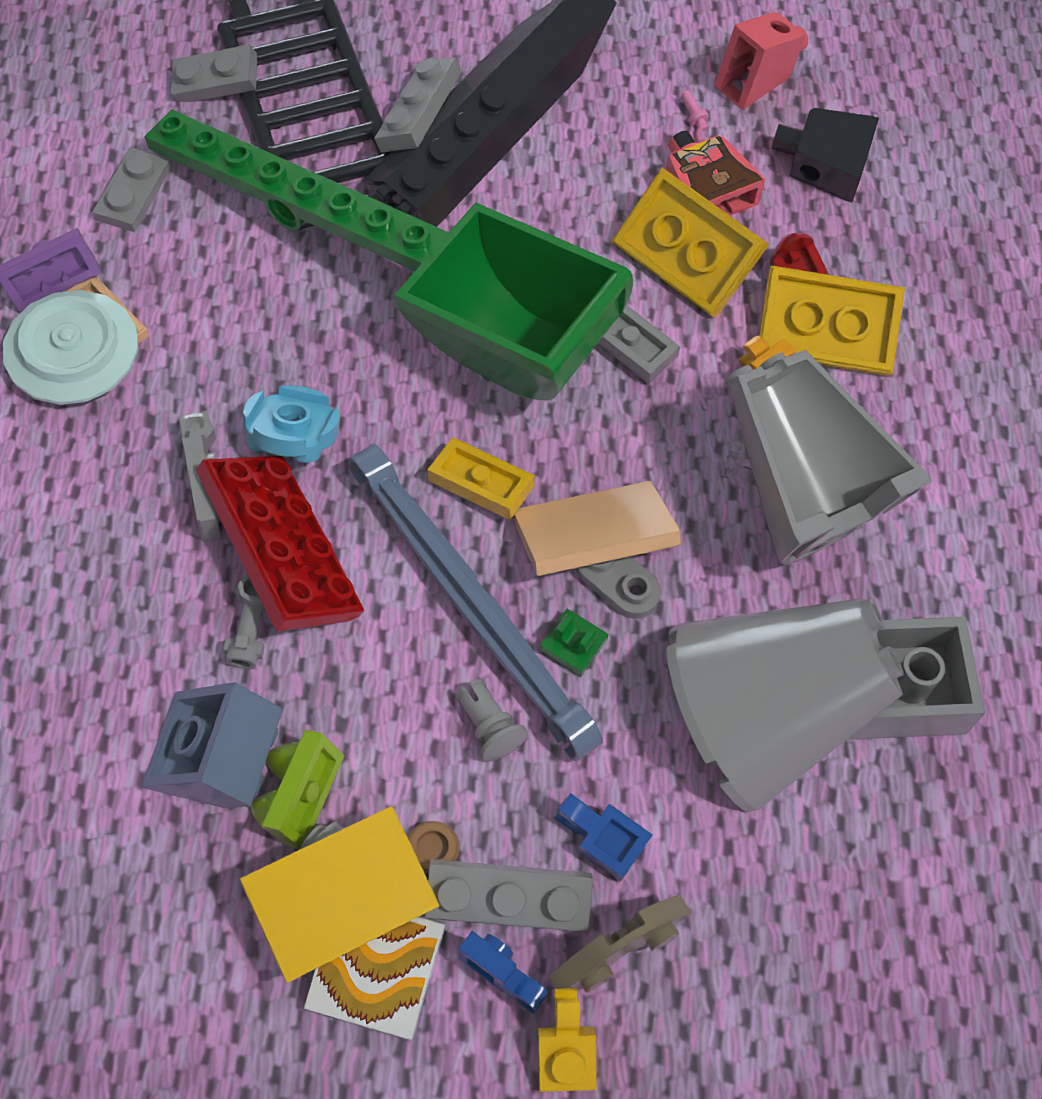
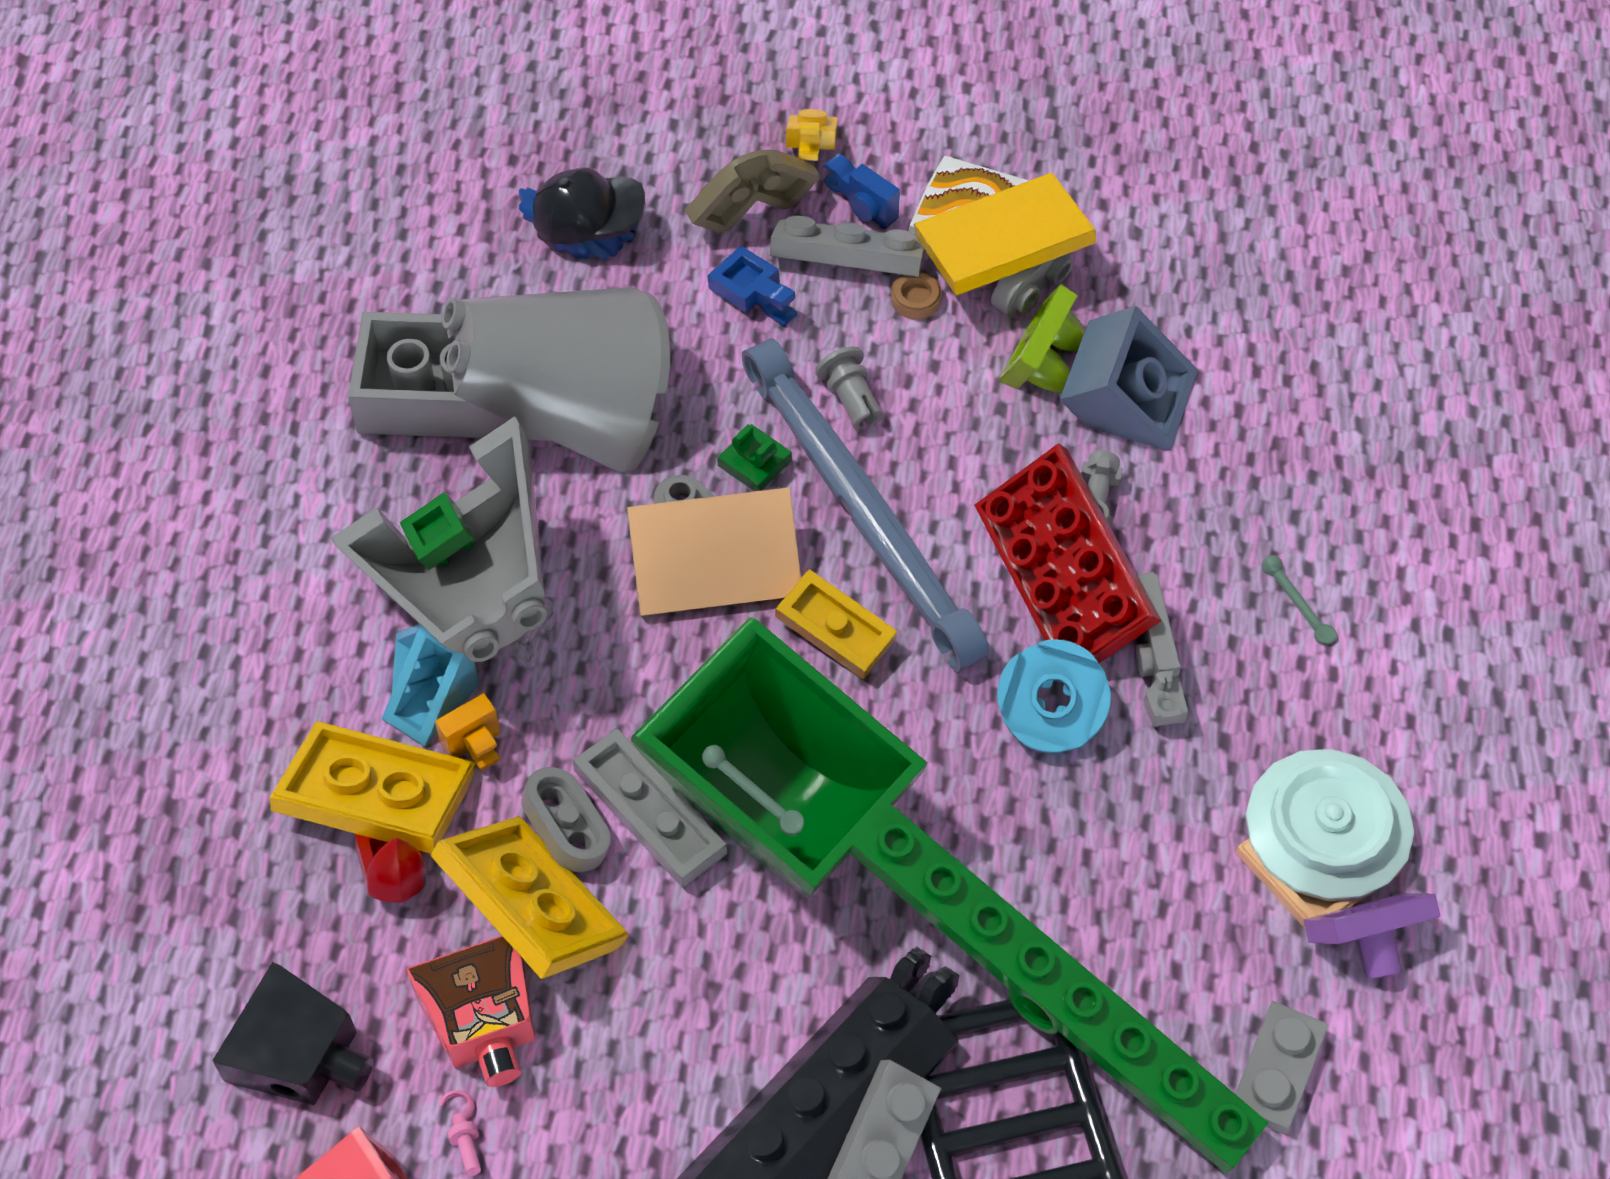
camera: 170 degrees left, 5 degrees down
none -> green tile [399,492,474,570]
none -> black hair [519,167,646,260]
none -> light grey plate [521,767,611,872]
none -> sand green hinge [702,745,804,836]
none -> sand green hinge [1262,555,1337,646]

